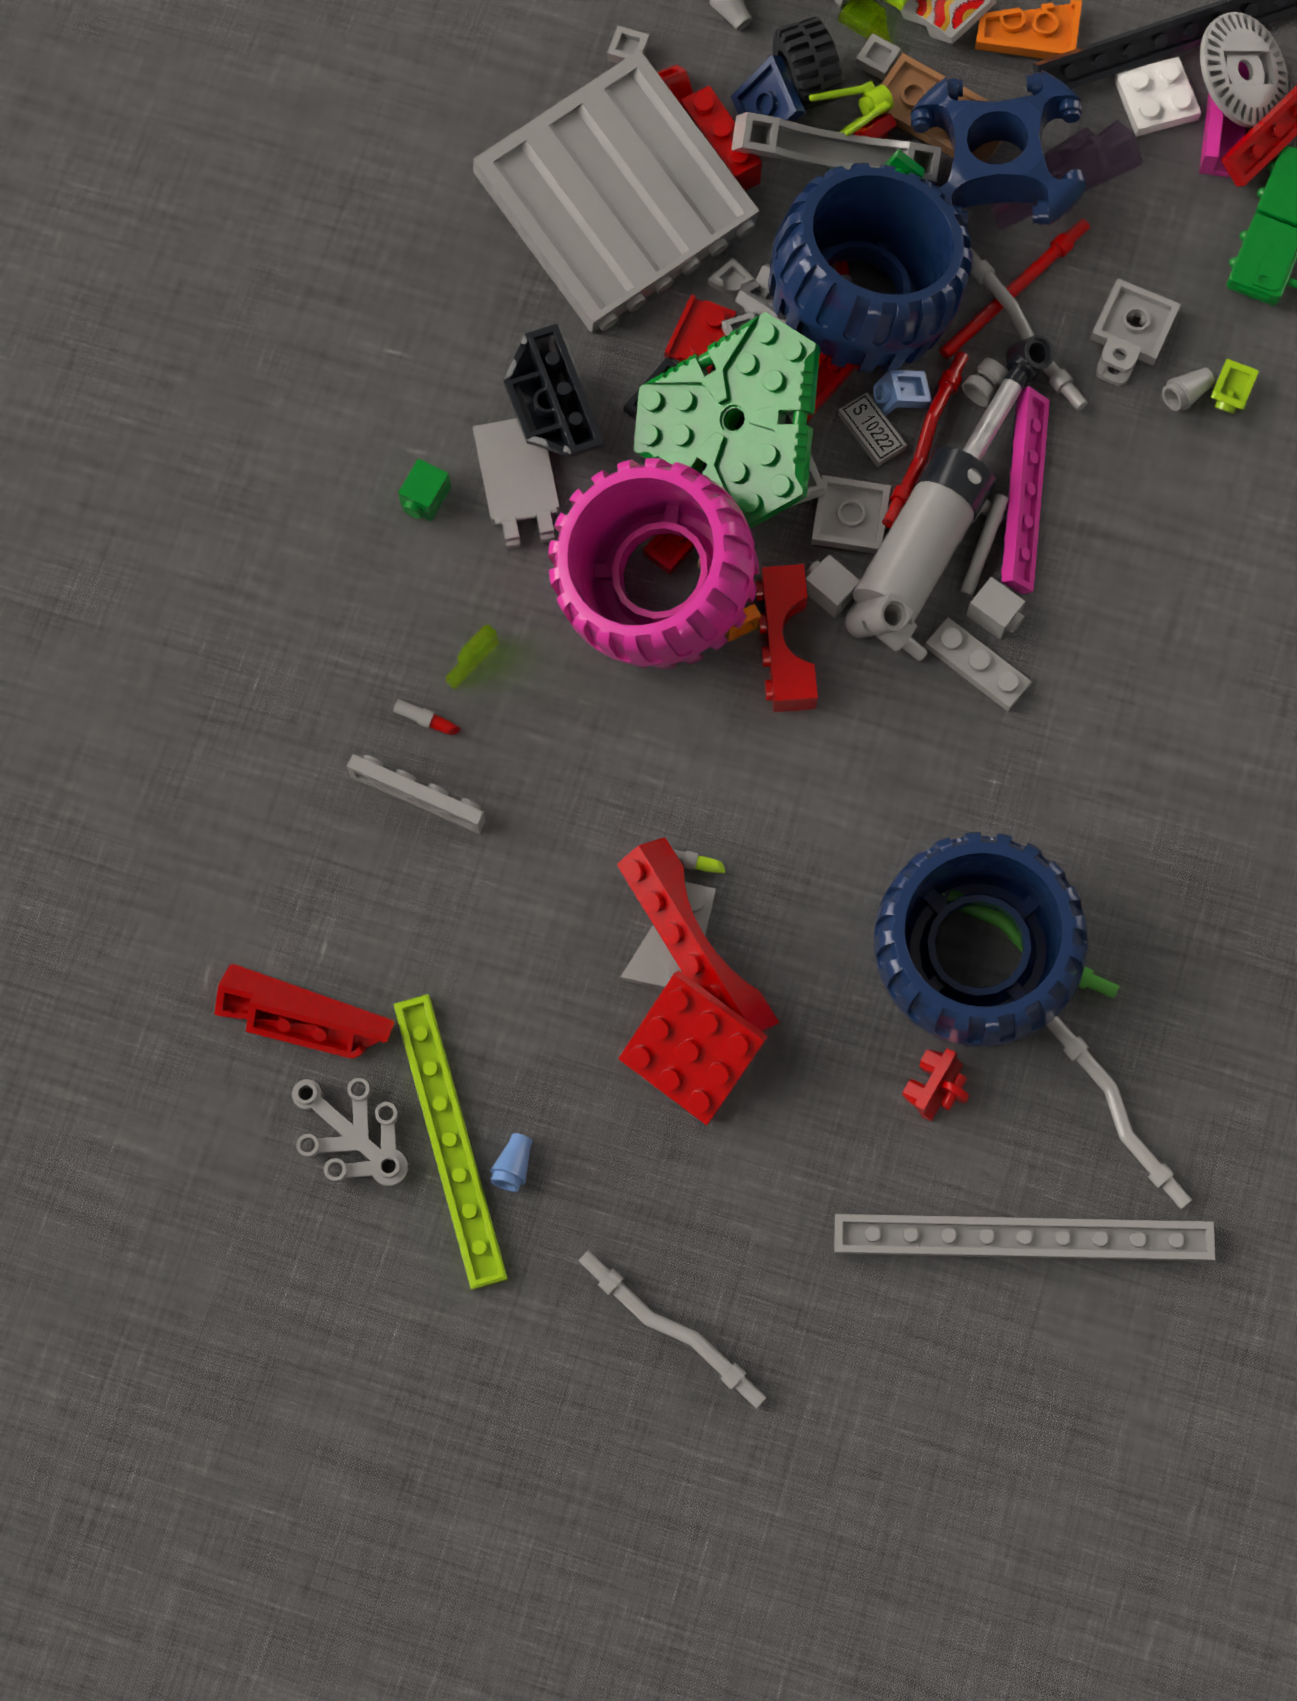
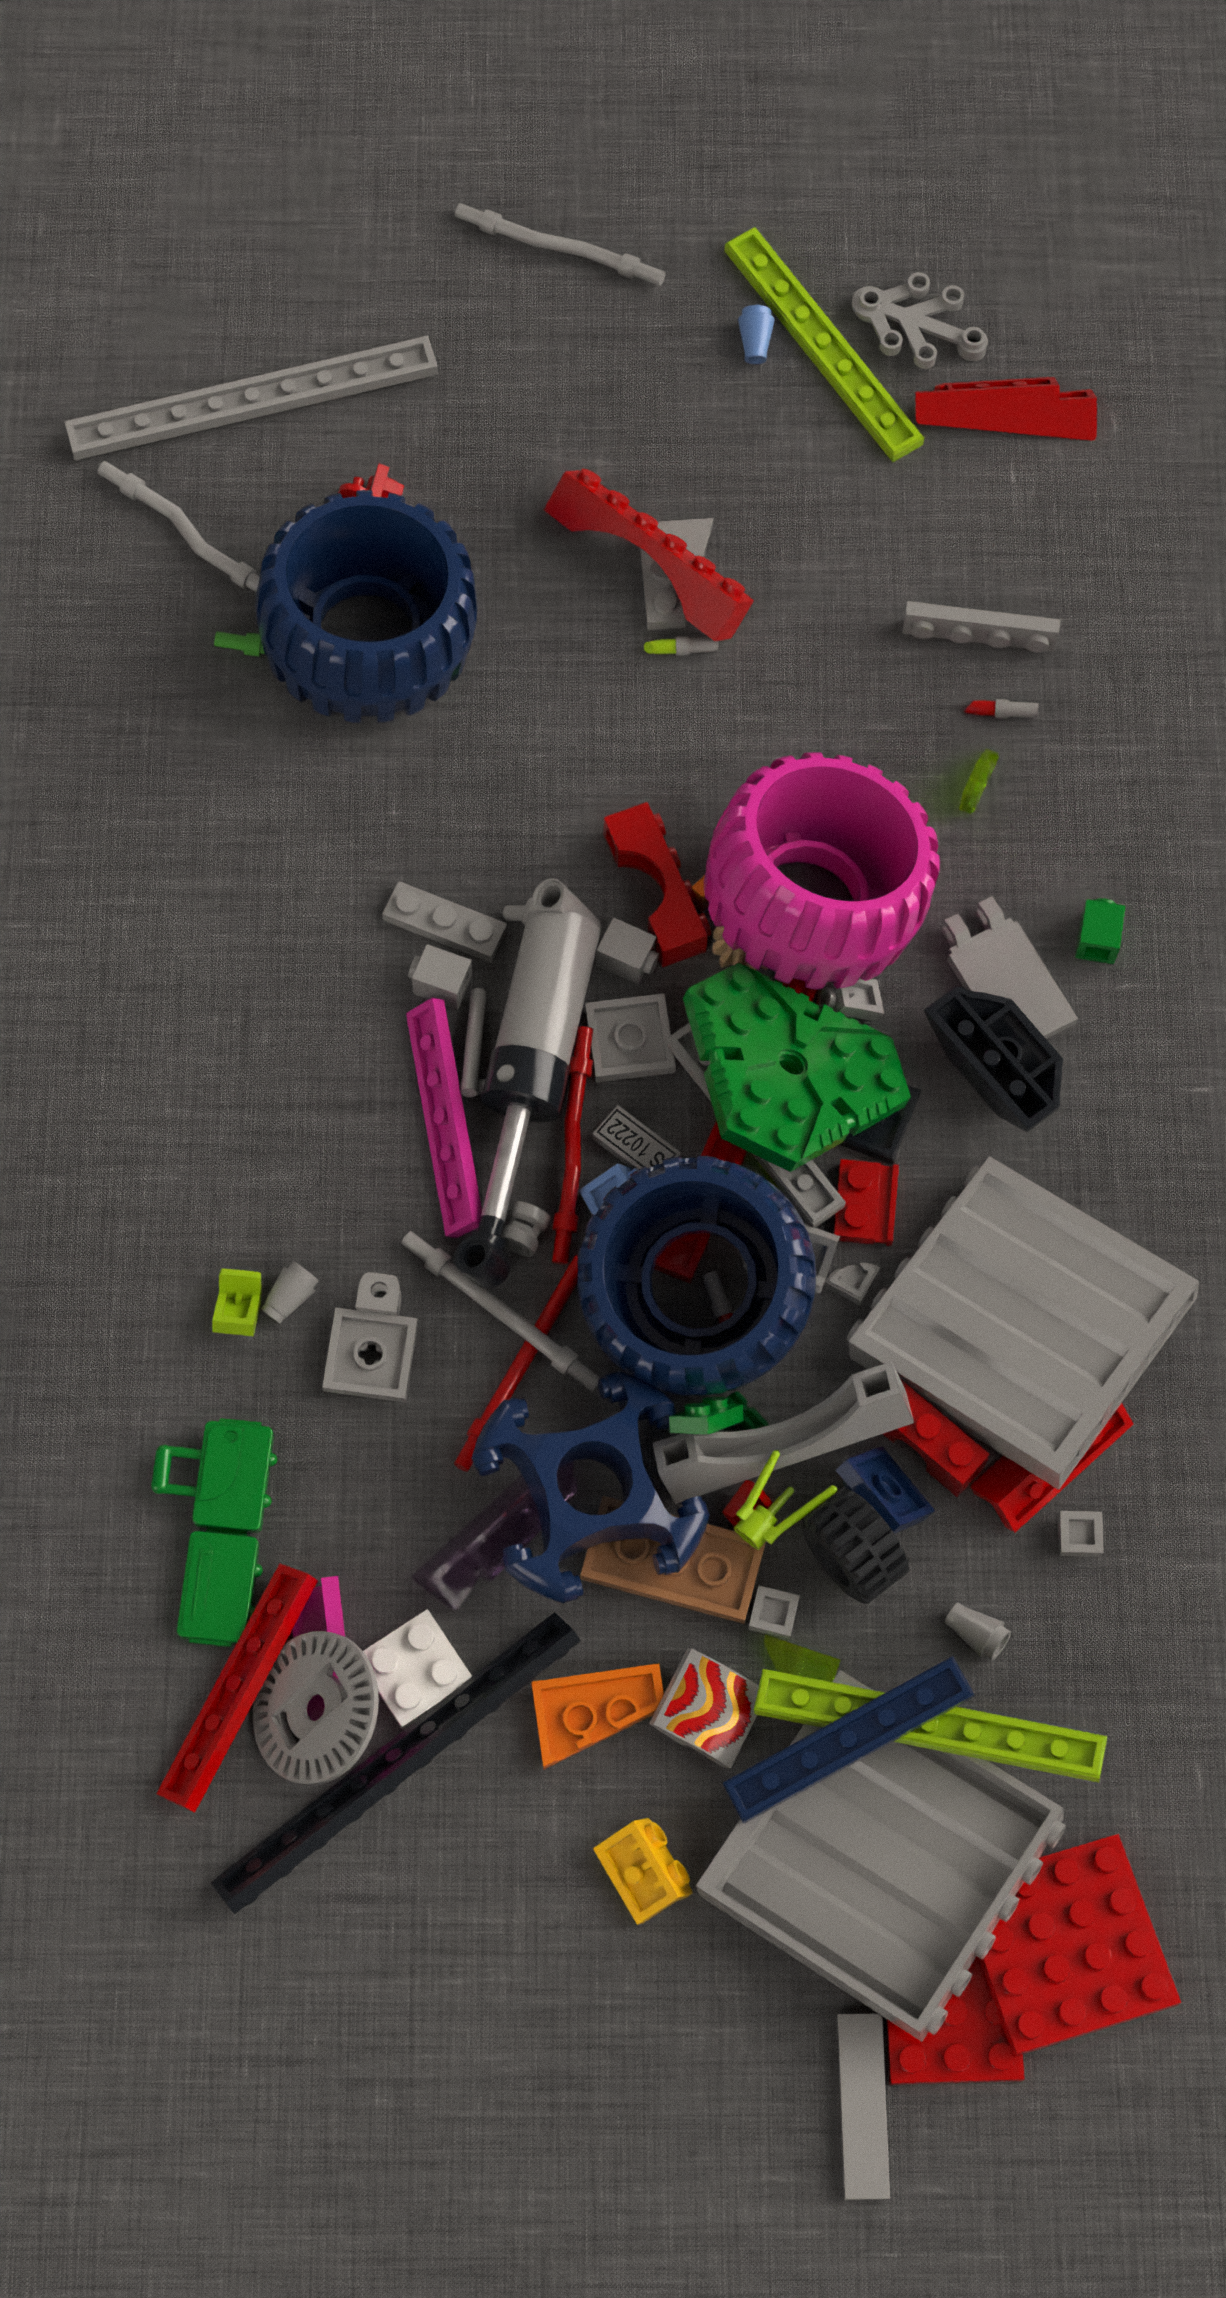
camera: 160 degrees right, 5 degrees down
red plate [618,970,768,1126] -> none

